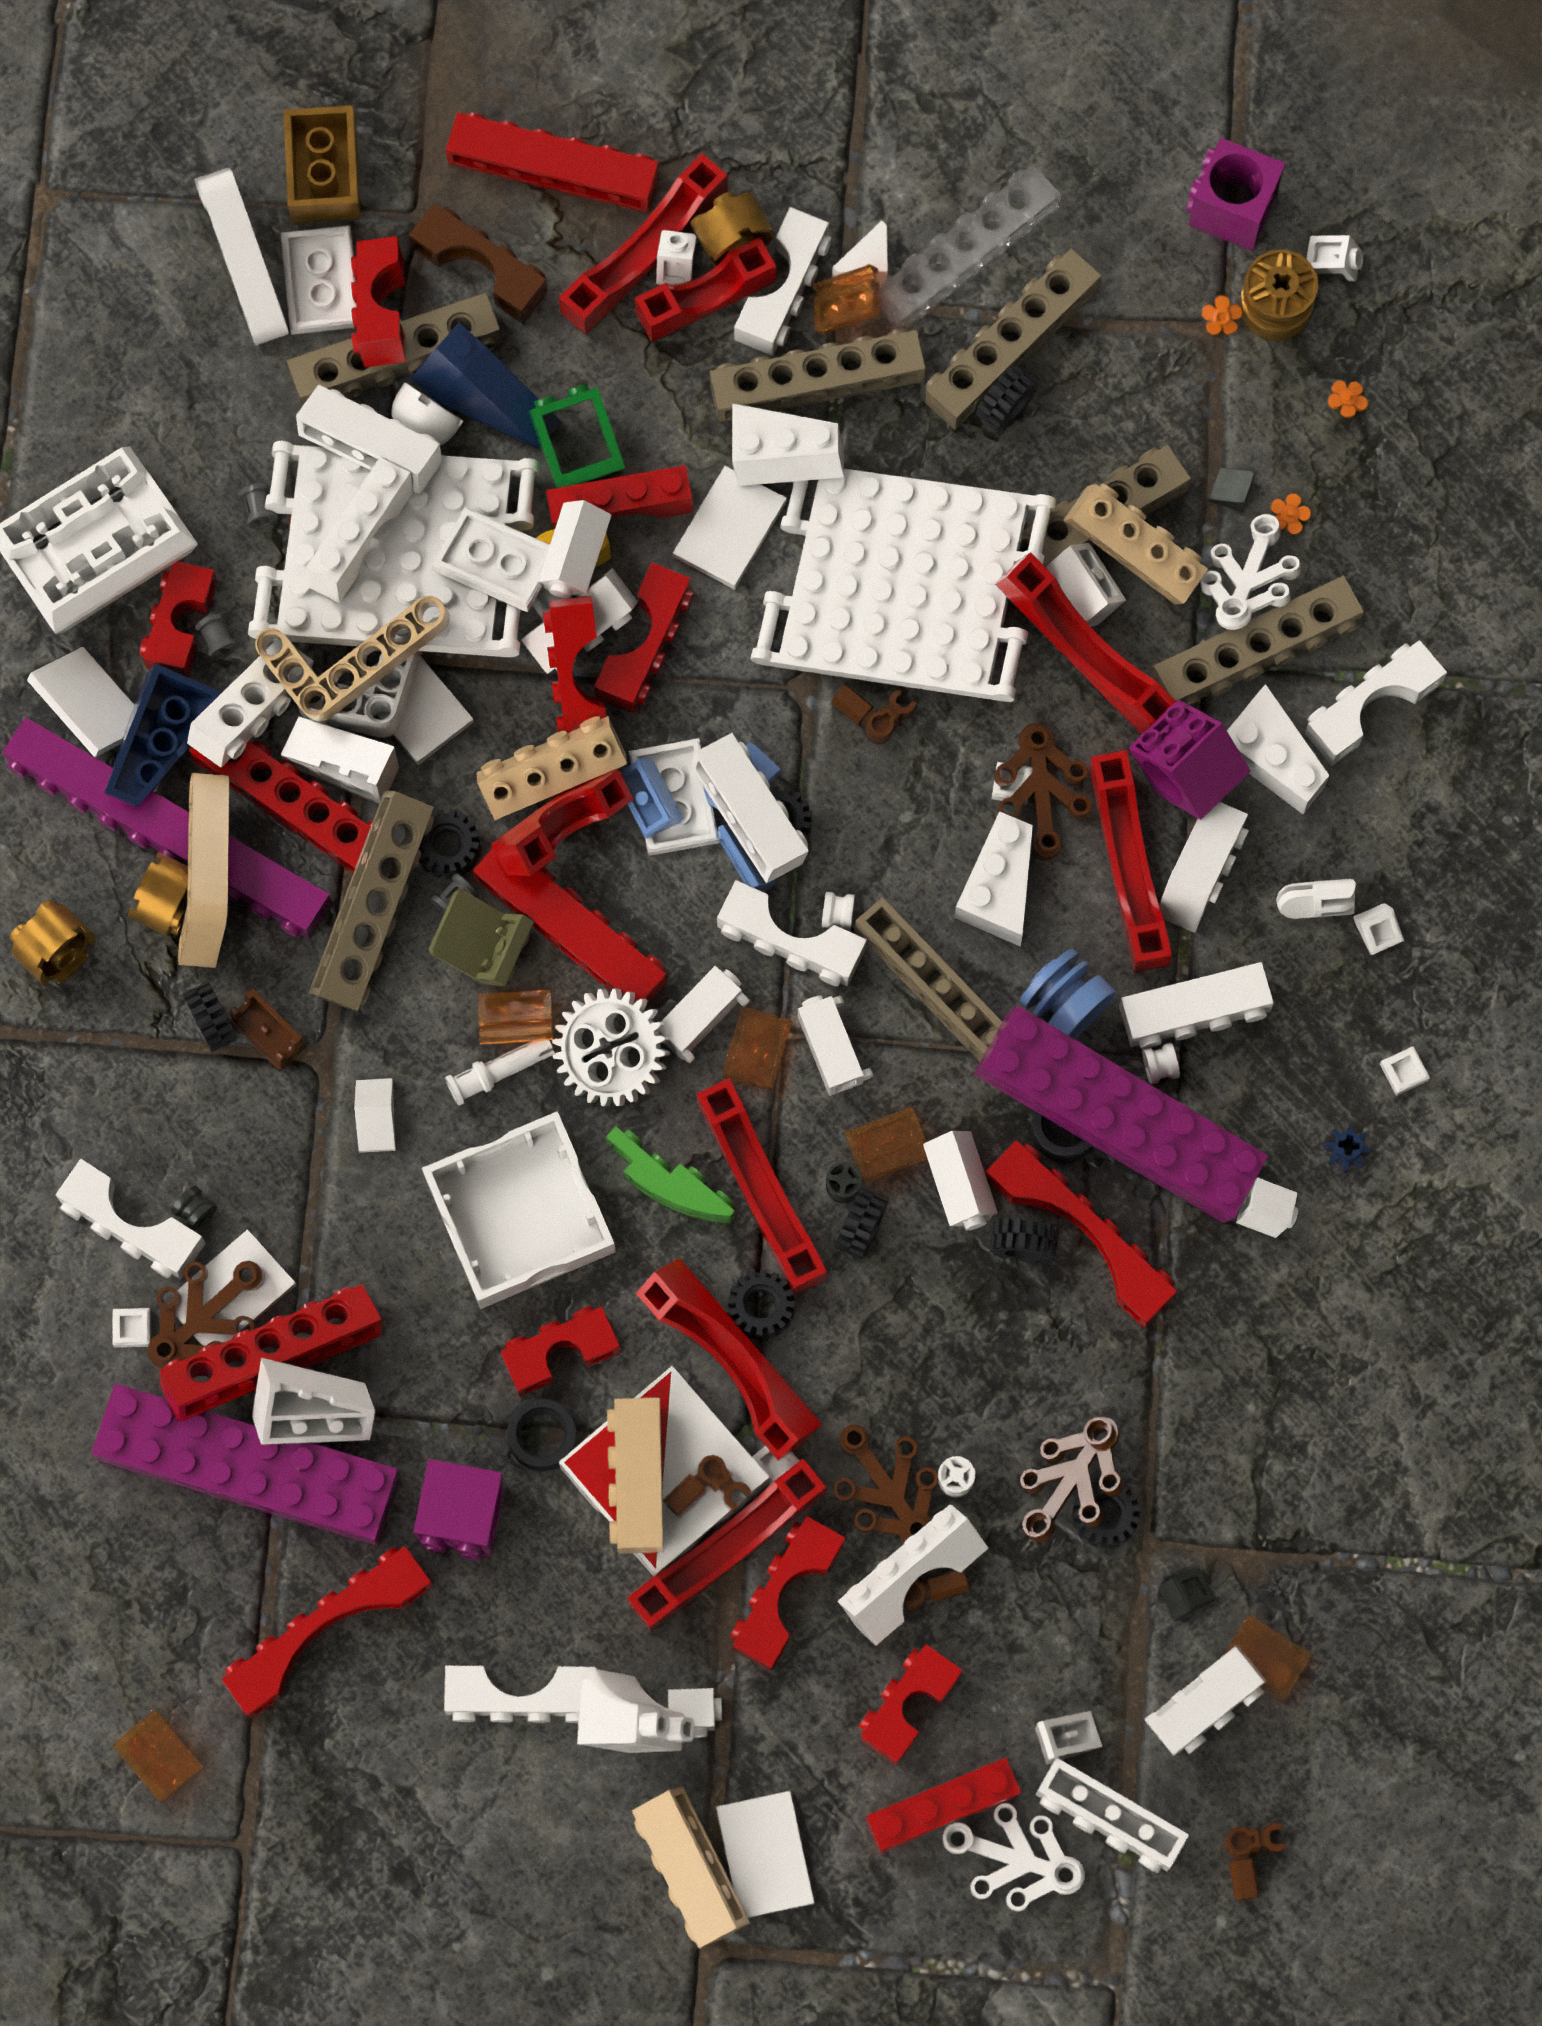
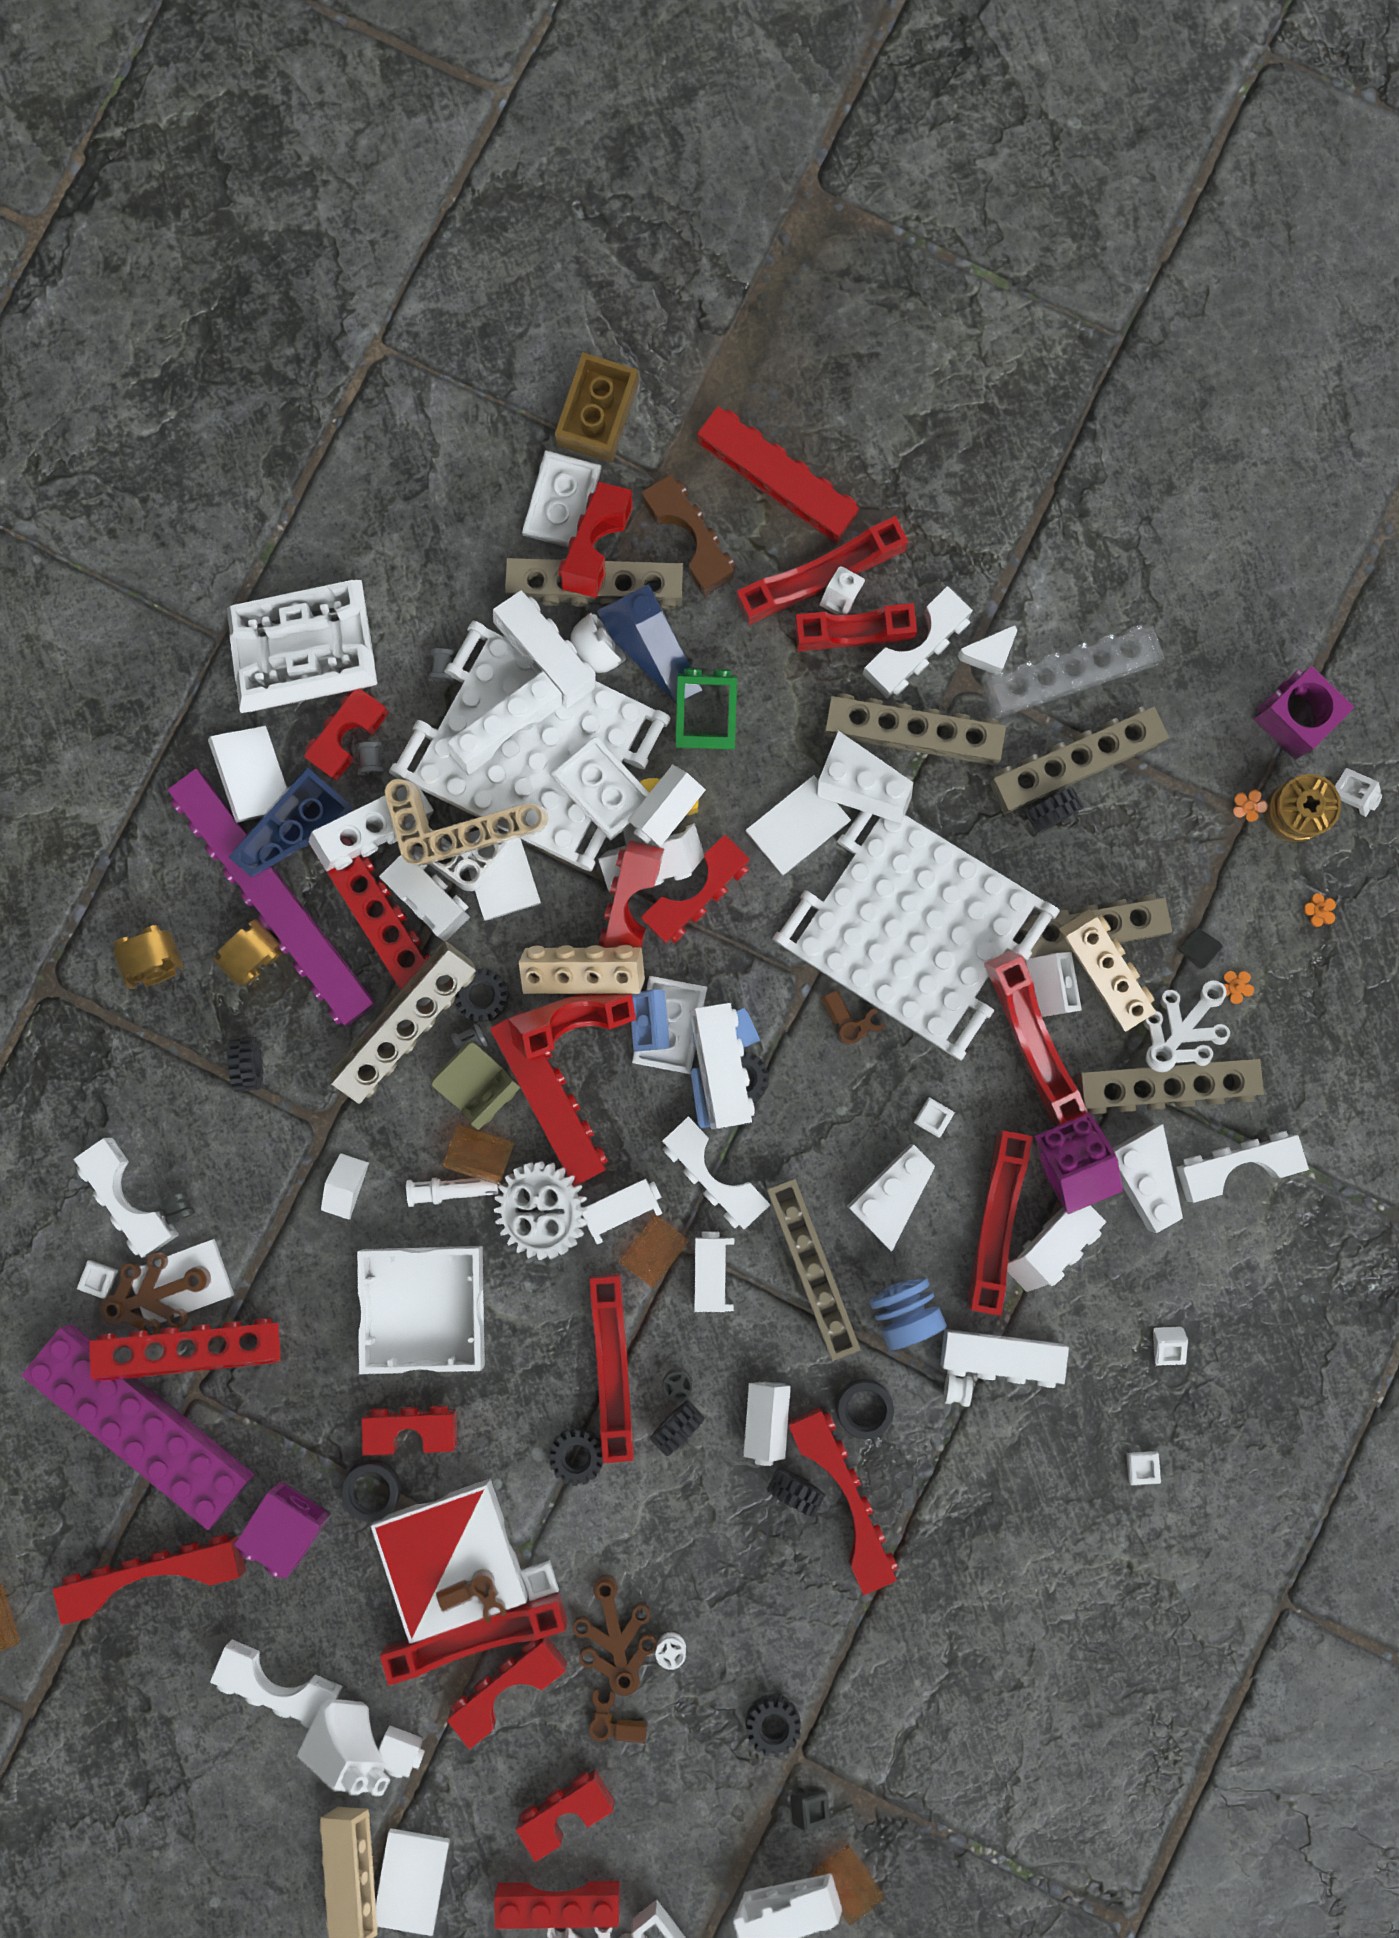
camera: 20 degrees right, 10 degrees up
tan beam [178,773,229,968] -> none
white beam [194,168,289,345] -> none
reddish brown hinge [229,988,306,1072] -> none
white wedge [252,1358,375,1445] -> none
red arch [546,465,693,530] -> none
bright green slope [606,1126,735,1224] -> none
tan brick [607,1398,664,1554] -> none
red arch [636,1258,822,1461] -> none
pearl gold brick [690,192,774,267] -> none
clear orange plate [813,264,881,335] -> none
white wheel [822,891,855,931] -> none
white arch [838,1504,988,1645] -> none
clear orange plate [844,1106,928,1183] -> none
magenta brick [973,1006,1268,1223] -> none
reddish brown plant [994,723,1091,861] -> none
plant [1020,1417,1124,1542] -> none
white slope [1035,1711,1102,1765] -> none
white brick [1236,1178,1298,1238] -> none
white arm [1276,879,1356,919] -> none
dark blue gear [1324,1125,1371,1173] -> none

